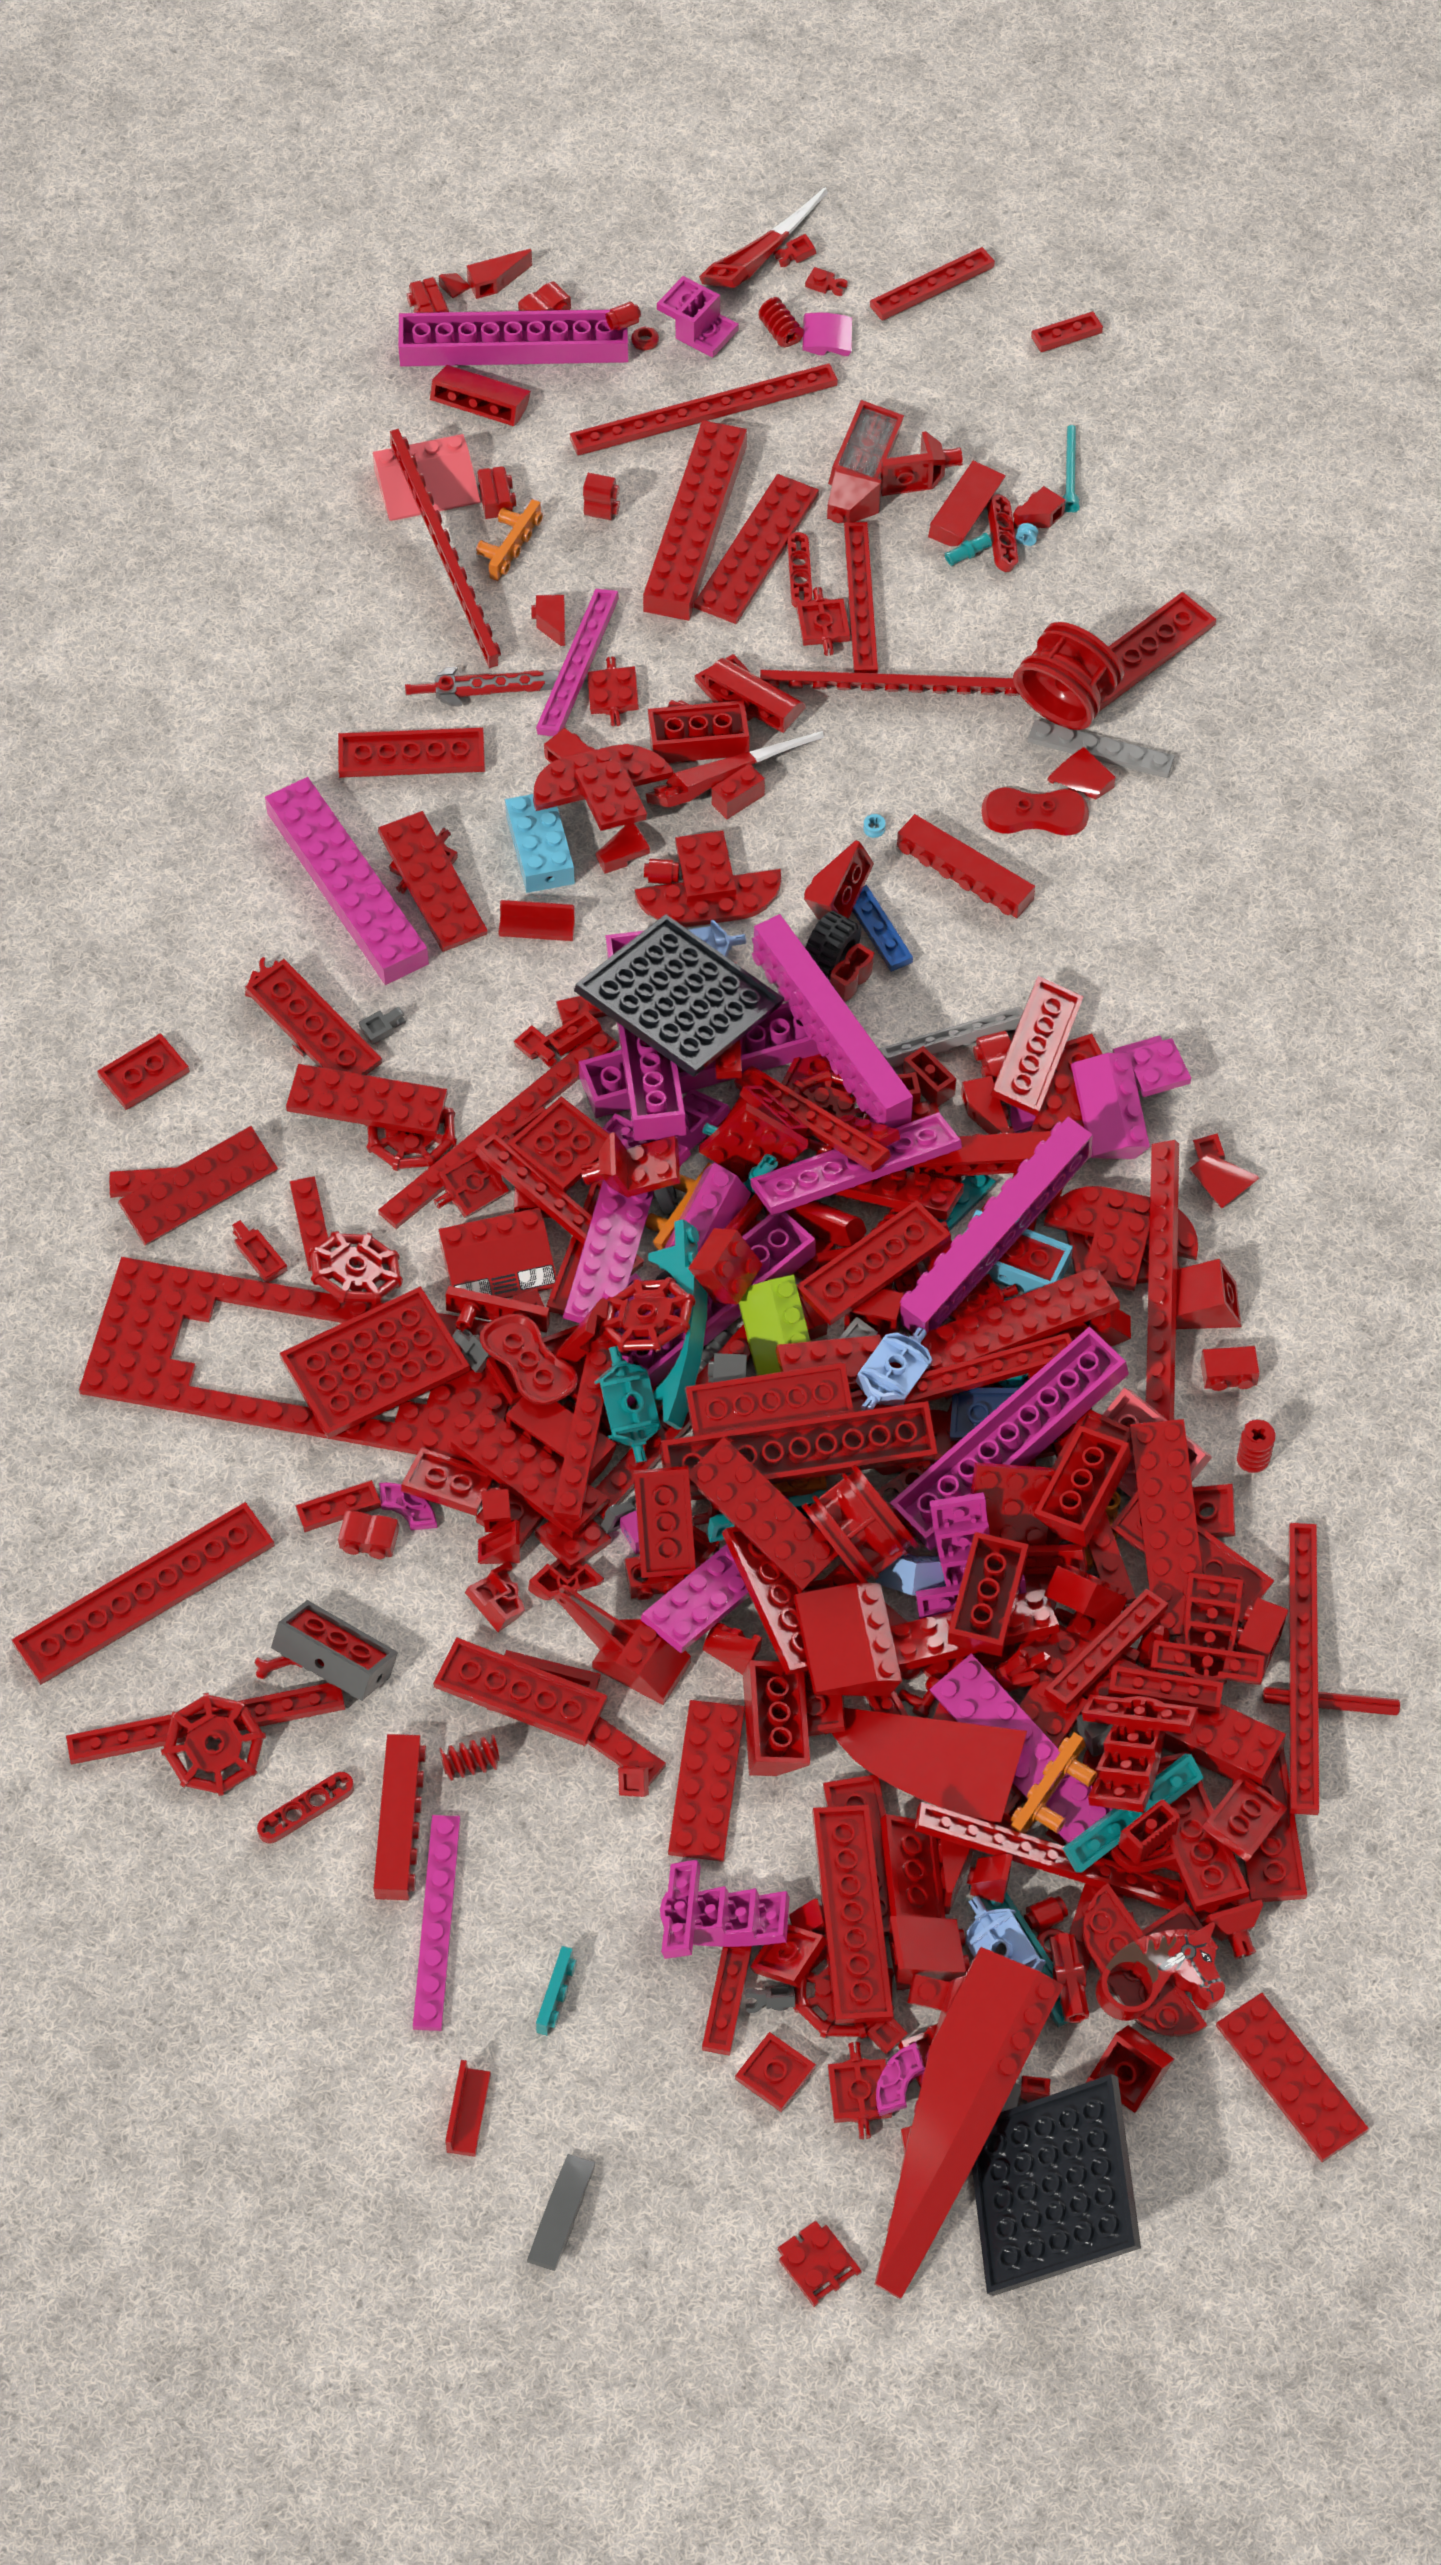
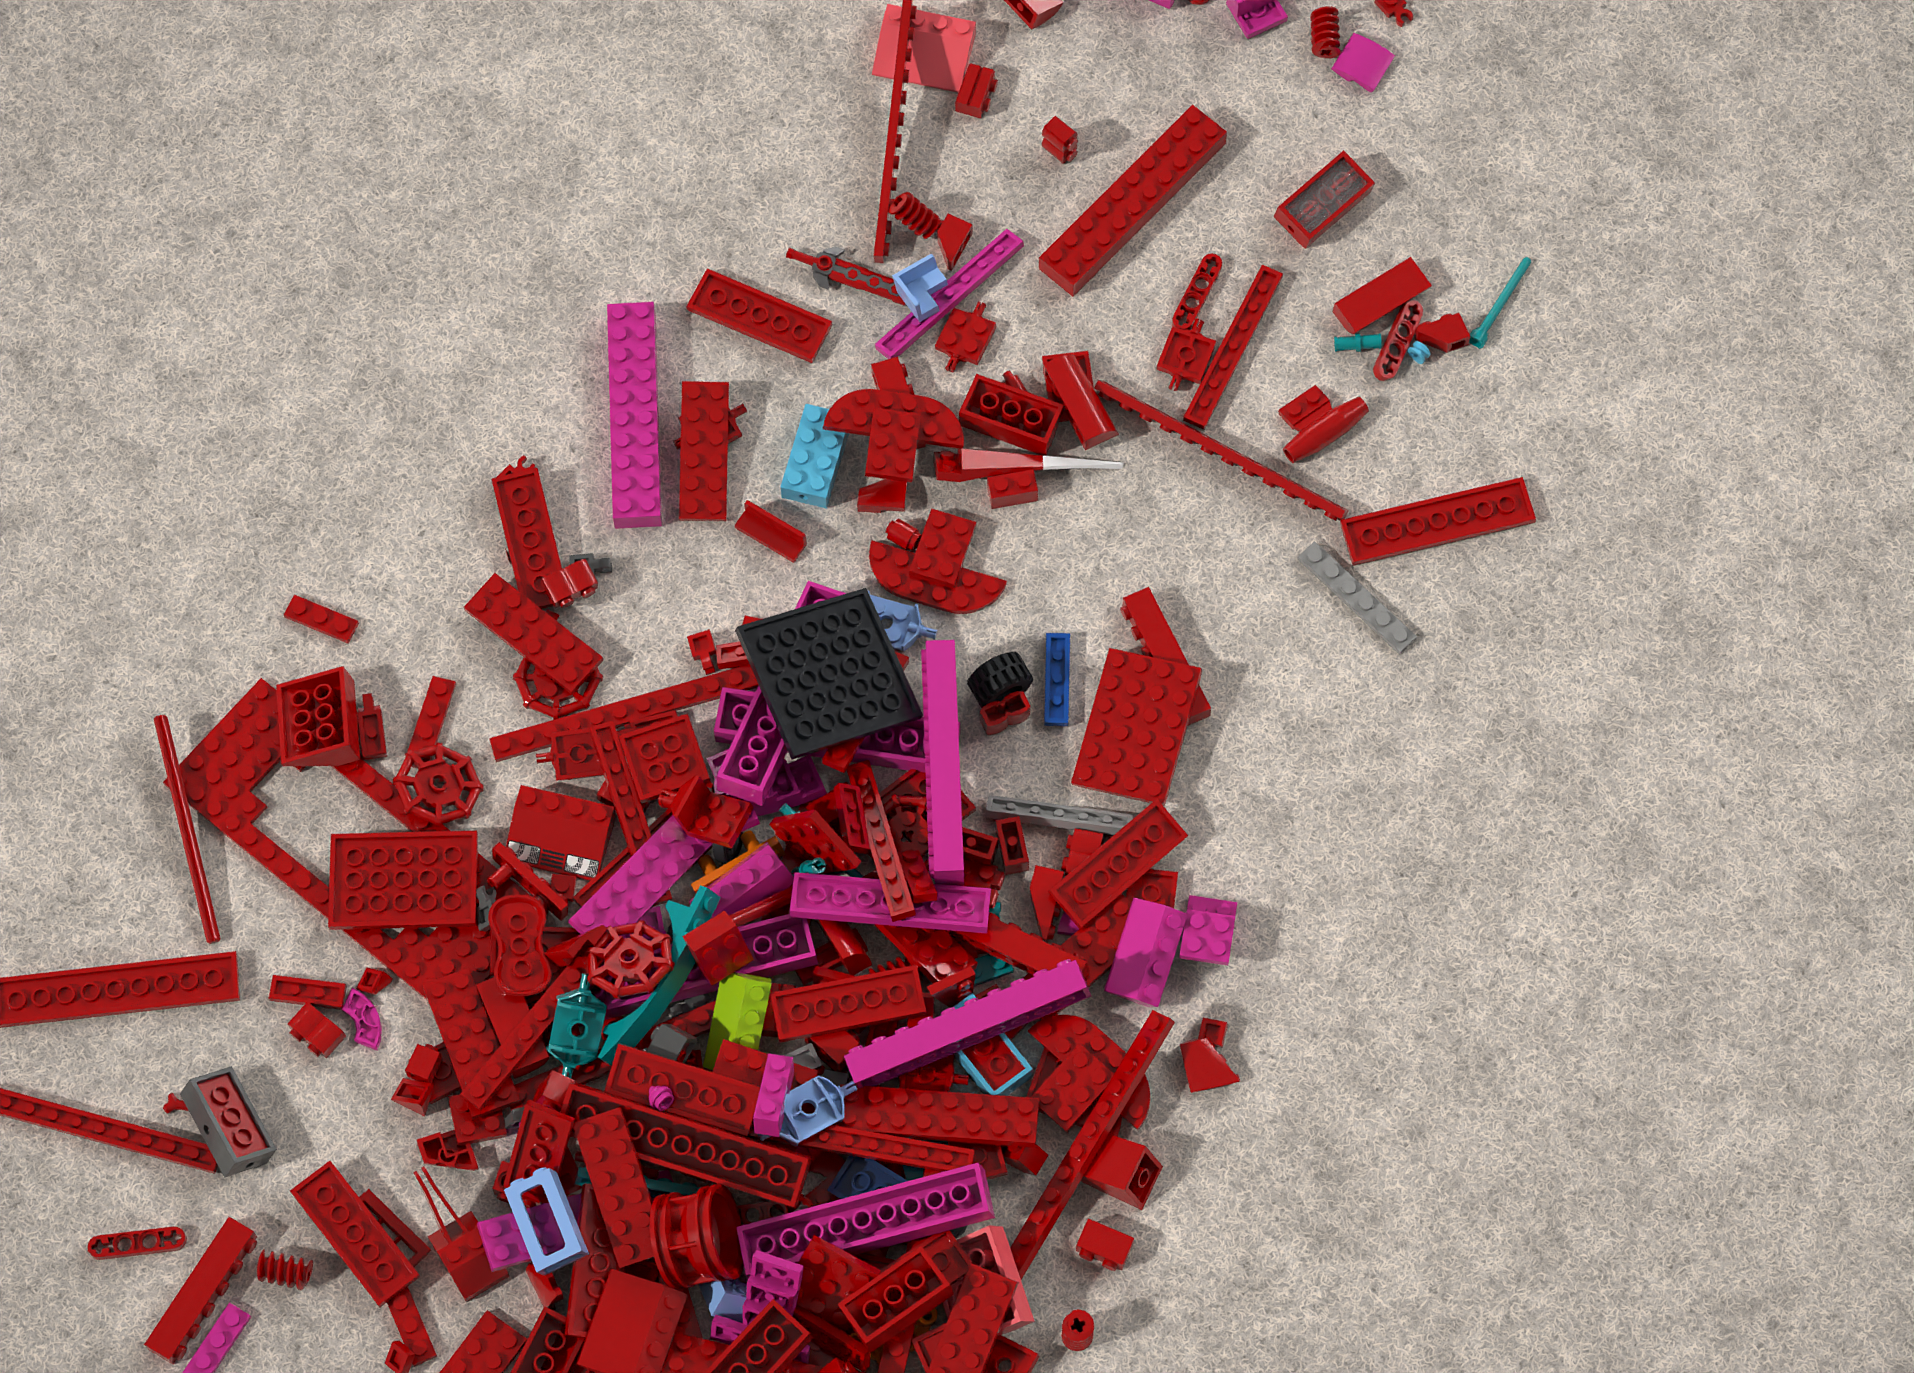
camera: 30 degrees right, 10 degrees up
red plate [97,1033,190,1110] -> none
red plate [118,1126,278,1246] -> none
red plate [161,1692,266,1796] -> none
red plate [401,1447,495,1516] -> none
red slope [465,1561,525,1632] -> none
orange plate [476,499,543,581] -> none
red plate [570,363,838,456] -> none
red plate [694,474,819,624] -> none
red slope [804,840,874,920] -> none
slope [827,469,881,523] -> none
medium azure bush [863,814,886,838] -> none
red plate [870,247,995,321] -> none
red plate [881,431,963,496] -> none
red plate [981,787,1089,836] -> none
red wheel [1013,622,1124,730] -> none
red plate [1031,311,1103,353] -> none
red slope [1047,747,1116,800] -> none
none -> red axle [154,715,221,944]
none -> red slope [276,666,360,766]
none -> red slope [356,967,393,995]
none -> light blue piece [504,1167,589,1276]
none -> red brick [532,1070,575,1112]
none -> red brick [542,559,598,608]
none -> dark pink plate [649,1086,674,1111]
none -> dark pink arch [753,1053,794,1137]
none -> red piece [888,192,940,239]
none -> light blue panel [892,254,948,322]
none -> red wing [927,966,976,1008]
none -> red plate [1071,648,1203,806]
none -> red plate [1278,385,1369,463]

